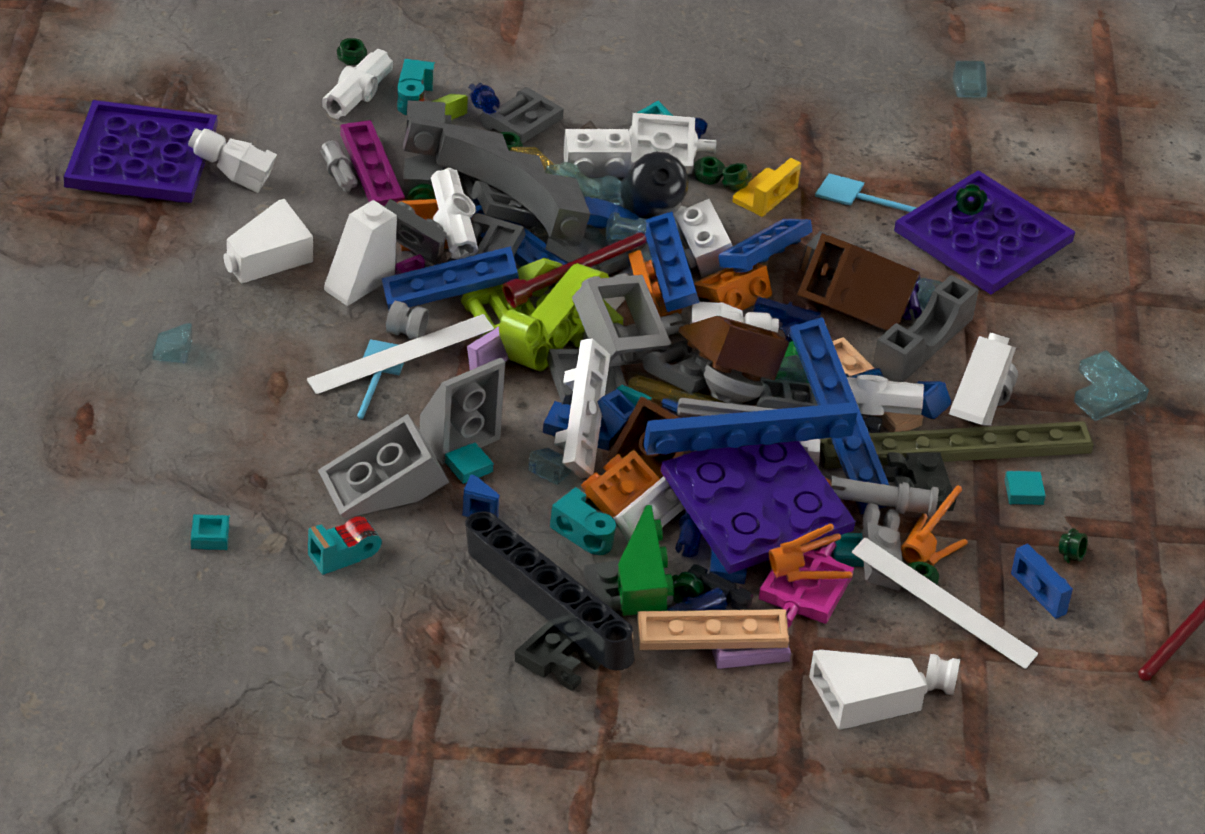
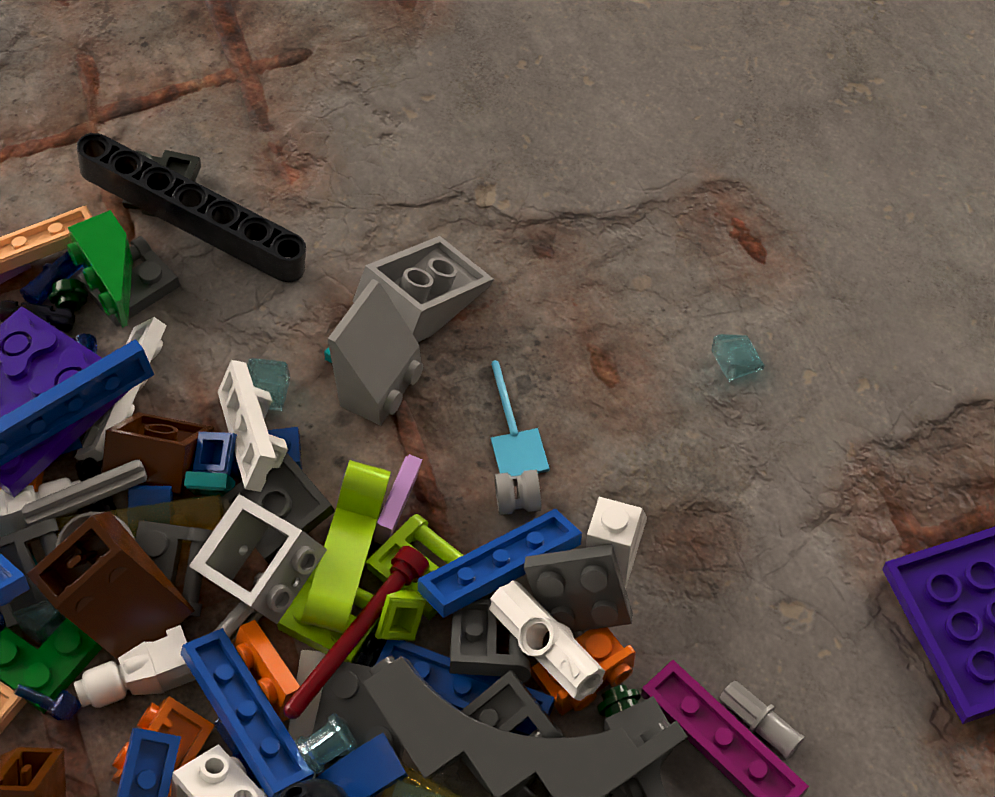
camera: 160 degrees right, 15 degrees up
white piece [188,128,277,193] -> none
teal tile [191,514,230,550] -> none
white slope [224,199,313,284] -> none
white sticker [307,314,494,394] -> none
teal leg [308,516,382,575] -> none
blue slope [462,474,500,517] -> none
teal leg [550,487,616,555] -> none
orange bracket [581,450,660,519] -> none
clear blue axle [753,297,821,328] -> none

